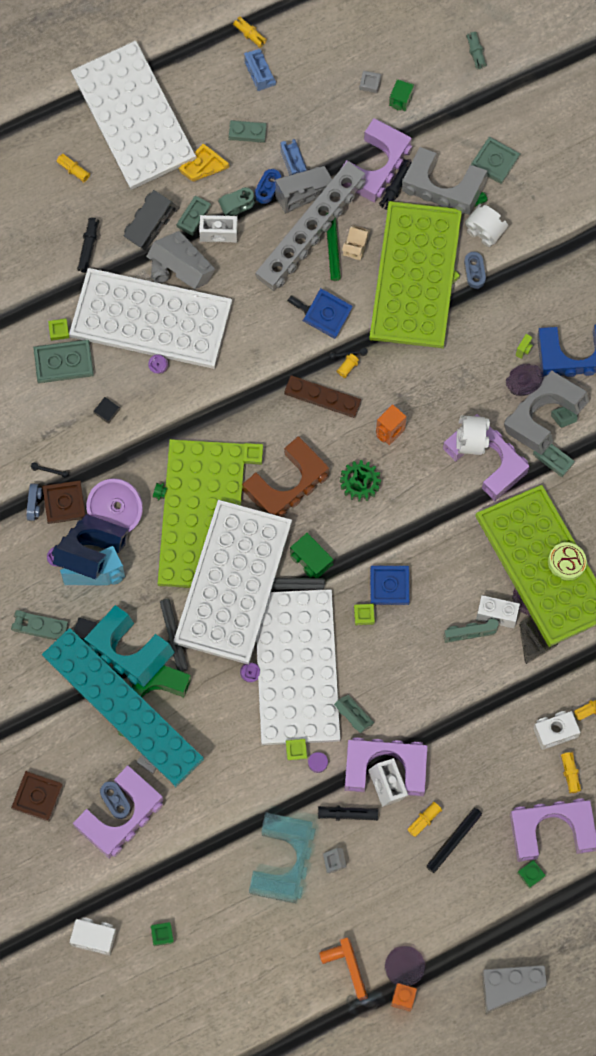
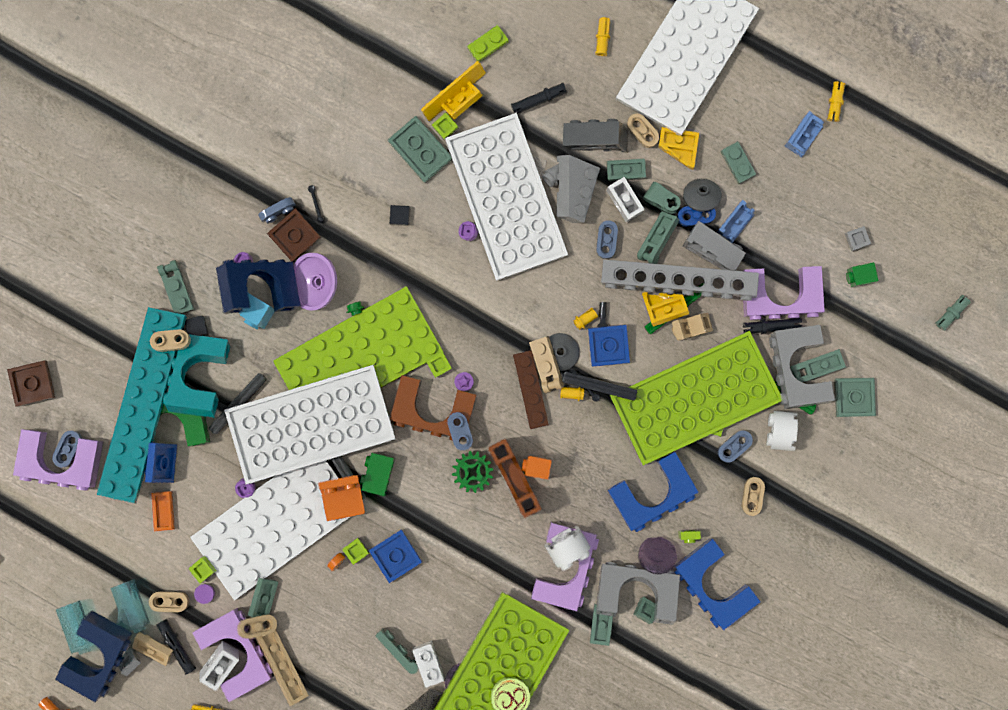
camera: 60 degrees right, 15 degrees up
none -> dark blue arch [55,610,133,703]
none -> tan plate [132,632,173,666]
none -> blue plate [145,443,177,483]
none -> tan plate [149,591,189,612]
none -> tan plate [150,329,191,352]
none -> orange tile [151,491,175,531]
none -> tan plate [237,615,277,639]
none -> tan plate [255,630,309,706]
none -> orange bracket [318,475,365,521]
none -> orange tile [327,553,346,572]
none -> yellow bracket [421,61,486,121]
none -> sand blue plate [447,412,473,451]
none -> medium lavender tile [454,372,474,392]
none -> lime plate [467,25,509,62]
none -> dark orange arch [488,439,542,518]
none -> tan plate [529,336,564,393]
none -> dark grey dish [549,333,579,371]
none -> black axle [562,371,637,401]
none -> yellow pin [573,307,598,330]
none -> sand blue plate [596,220,618,259]
none -> blue arch [607,452,698,532]
none -> tan plate [627,114,659,148]
none -> sand green plate [637,211,679,264]
none -> yellow wing [642,292,690,327]
none -> dark grey dish [683,178,722,212]
none -> tan plate [741,477,765,516]
none -> sand green plate [790,349,846,383]

